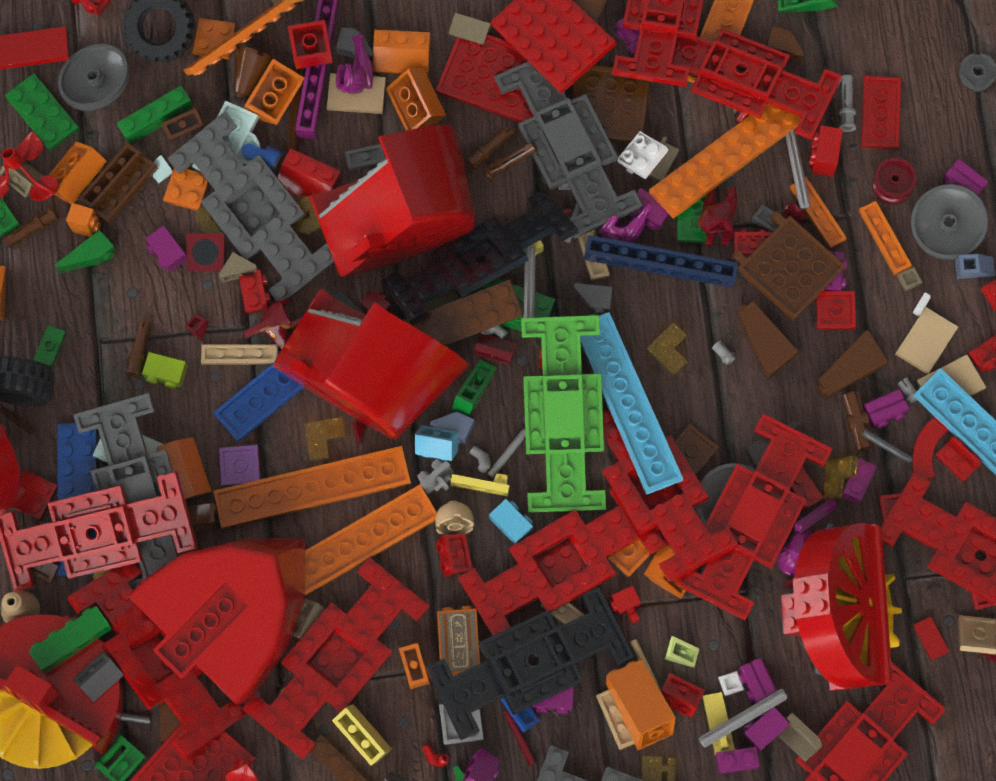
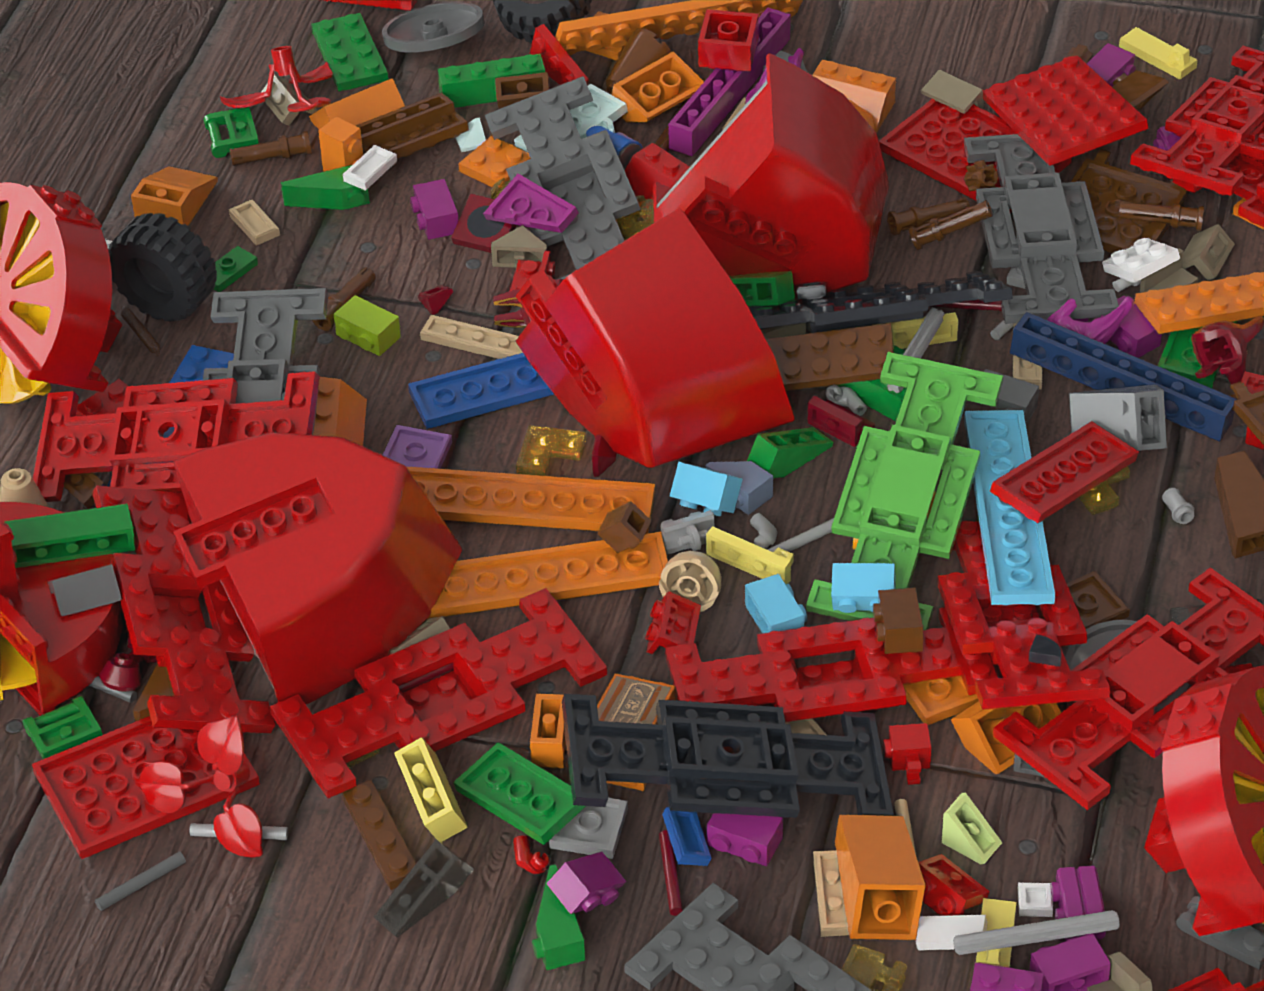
camera: 20 degrees right, 30 degrees down
none -> dark red cone [99,653,142,692]
none -> tan tile [229,199,280,246]
none -> white tile [343,145,397,191]
none -> green plate [453,742,586,845]
none -> magenta wing [483,173,579,233]
none -> red wing [529,24,589,85]
none -> reddish brown brick [597,501,651,553]
none -> green slope [729,271,795,306]
none -> black tile [797,281,827,299]
none -> medium azure brick [831,563,896,613]
none -> reddish brown brick [873,588,923,654]
none -> white tile [916,915,988,950]
none -> reddish brown gear [964,160,999,192]
none -> red plate [990,421,1139,523]
none -> black tile [1029,634,1061,666]
none -> dark grey slope [1069,385,1167,451]
none -> reddish brown pin [1118,200,1204,231]
none -> dark tan panel [1182,224,1235,281]

